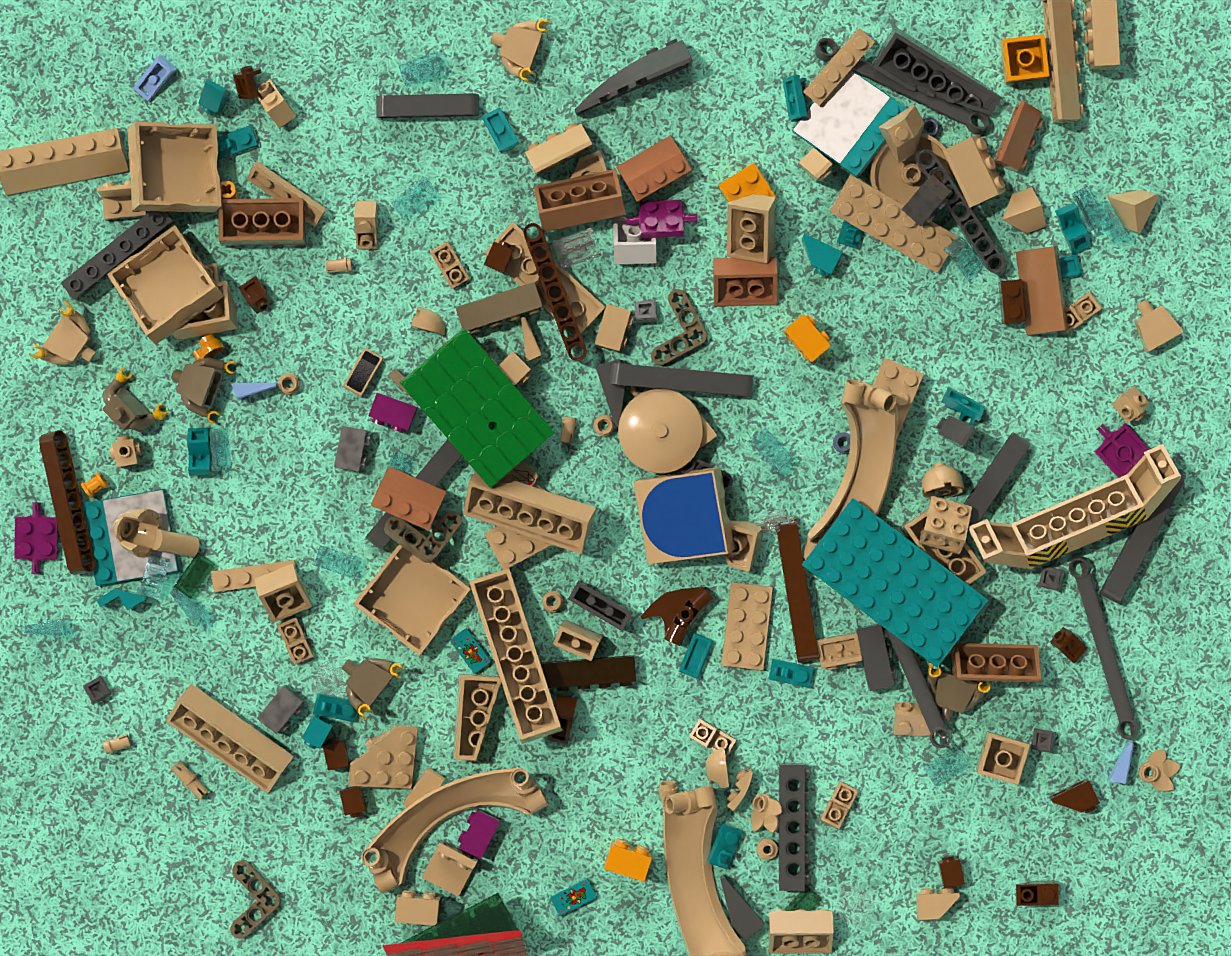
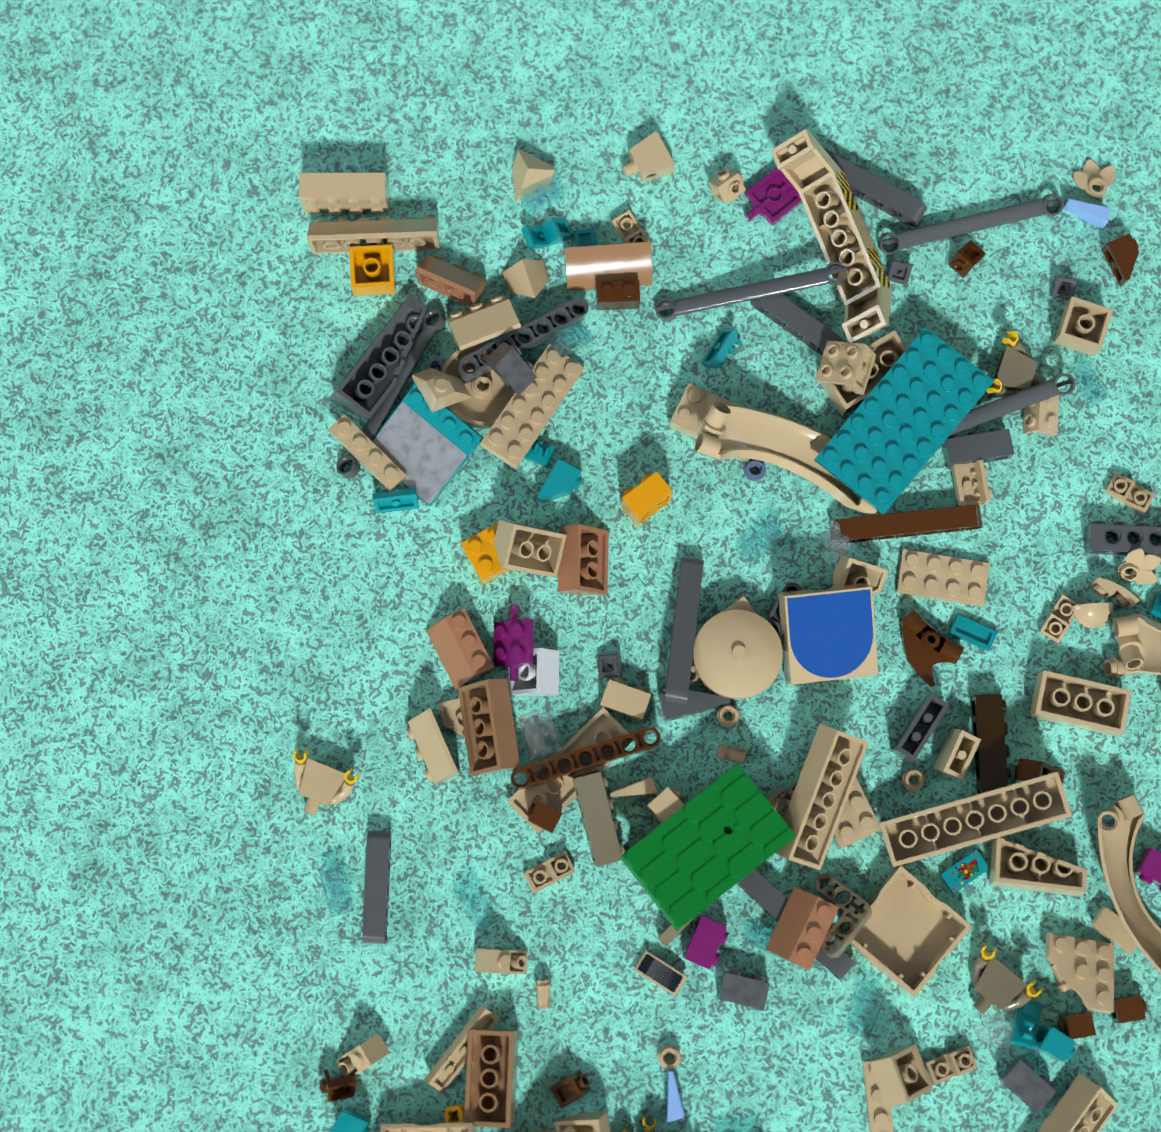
camera: 85 degrees left, 10 degrees down
teal plate [217,125,258,160] -> none
tan brick [411,307,445,336] -> none
teal plate [482,107,519,154] -> none
dark grey wedge [574,39,693,115] -> none
dark tan beam [651,289,707,365] -> none
teal plate [768,658,814,688] -> none
tan slope [798,148,832,182] -> none
tan cylinder [922,463,964,499] -> none
dark grey slope [936,415,975,447] -> none
medium nougat slope [951,643,1042,682] -> none
clear light blue slope [1071,186,1106,231] -> none
none -> dark grey piece [655,262,847,322]
none -> tan brick [1029,670,1132,737]

